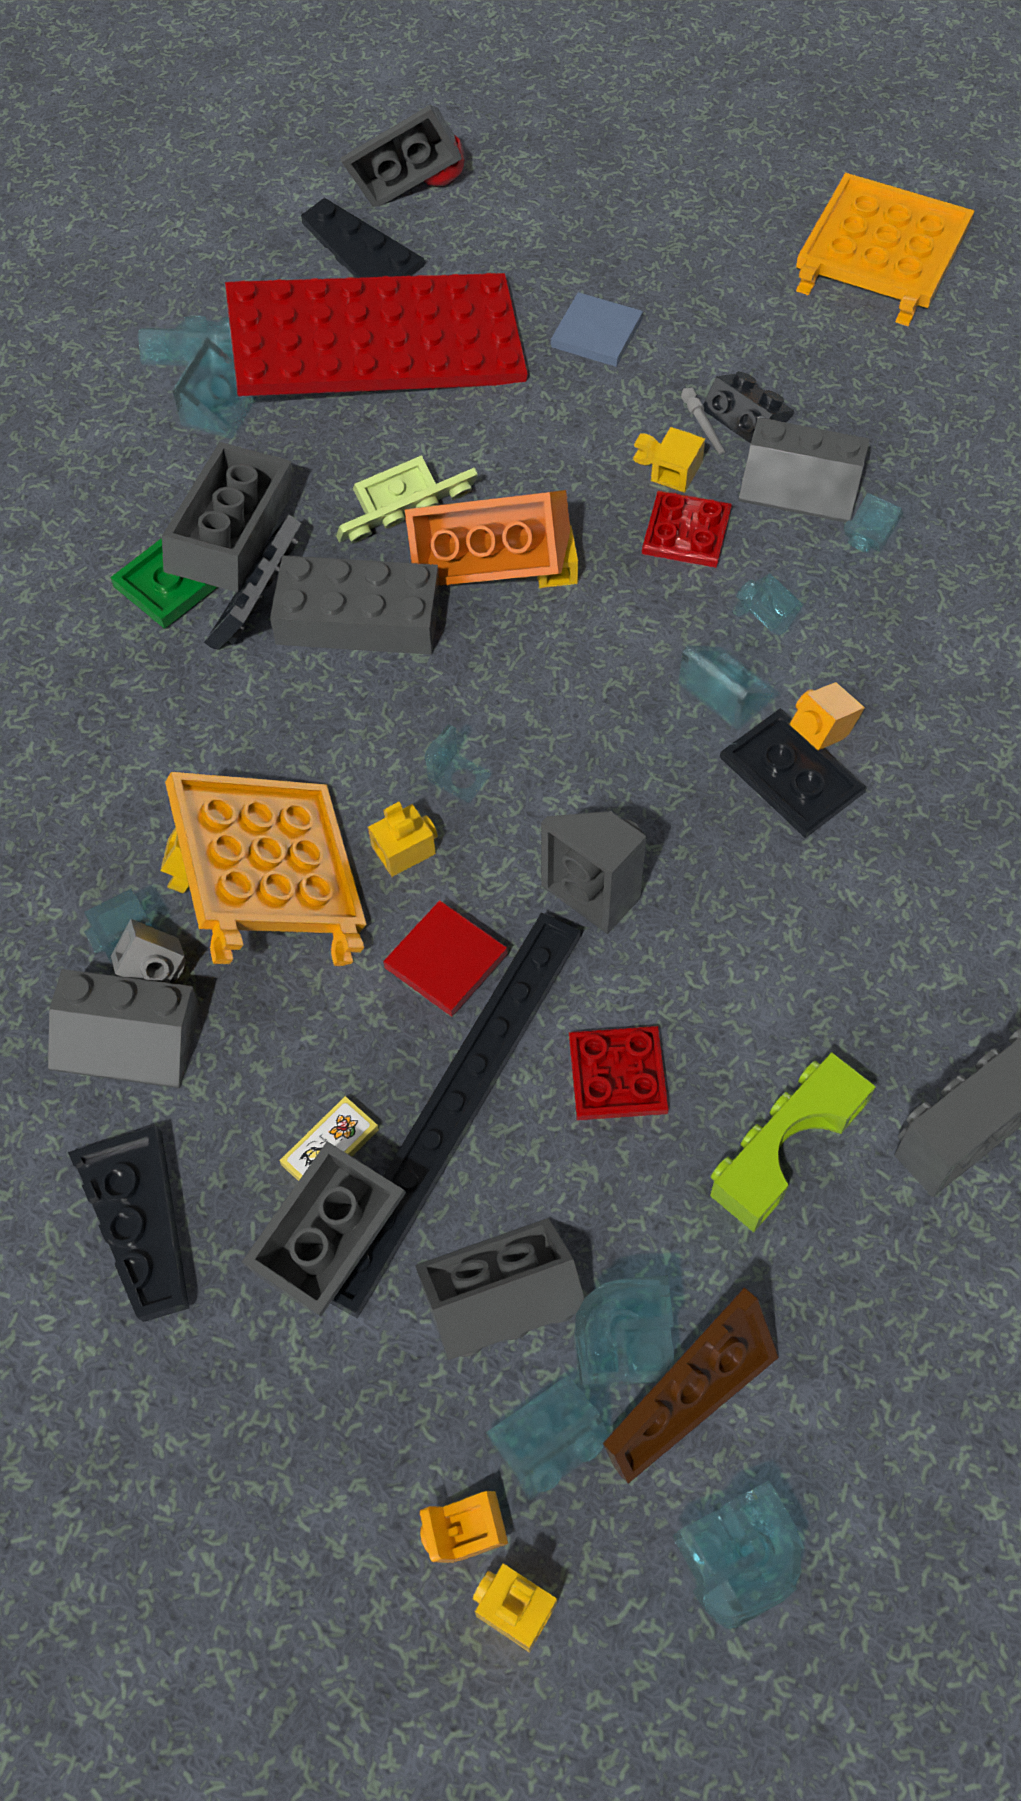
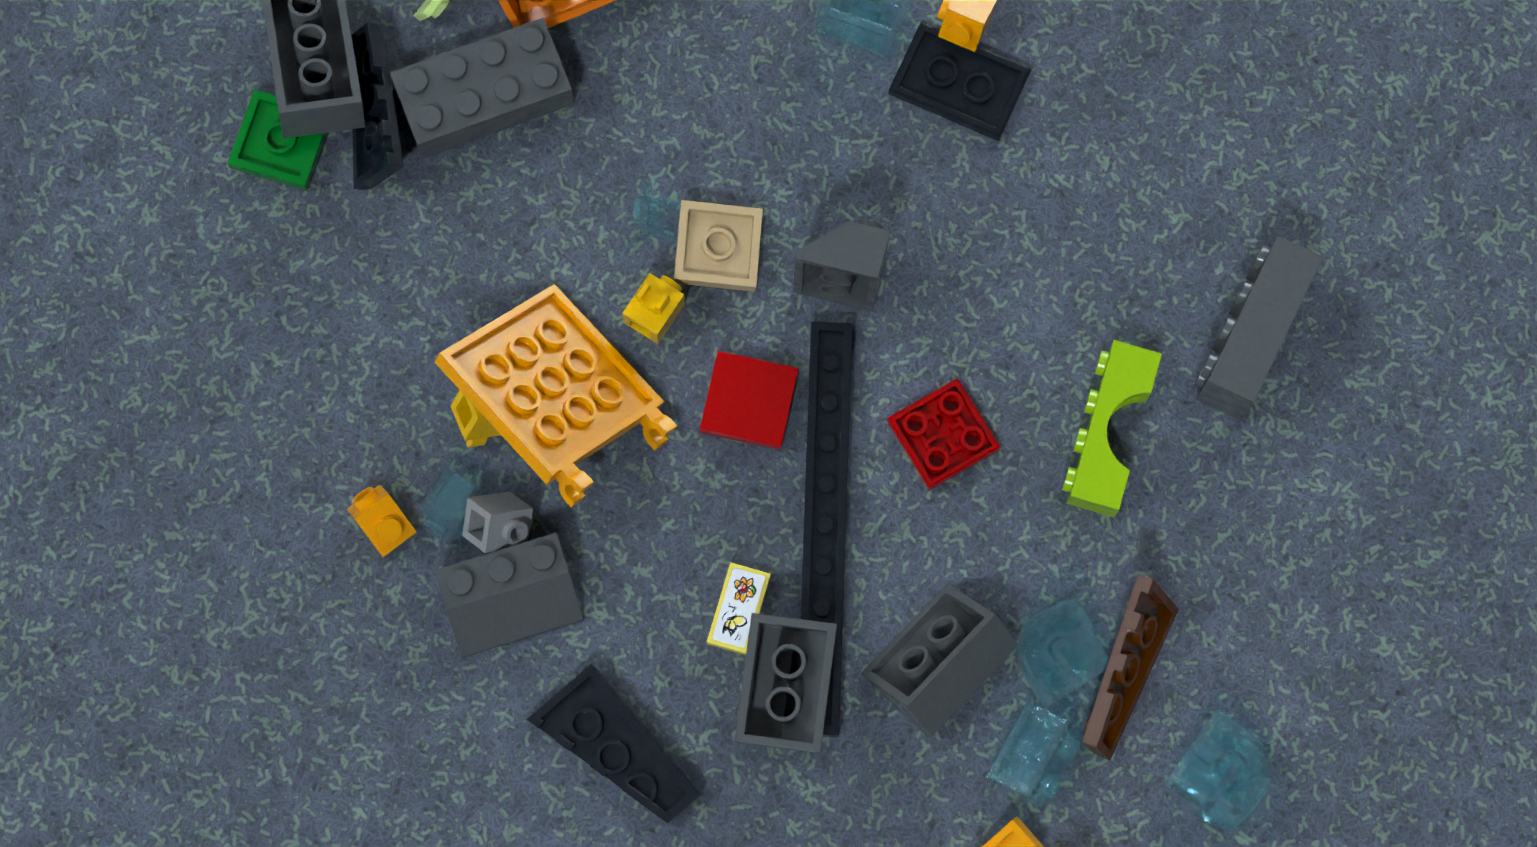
camera: 30 degrees left, 15 degrees up
none -> light orange bracket [347,485,417,557]
none -> tan plate [673,200,763,292]

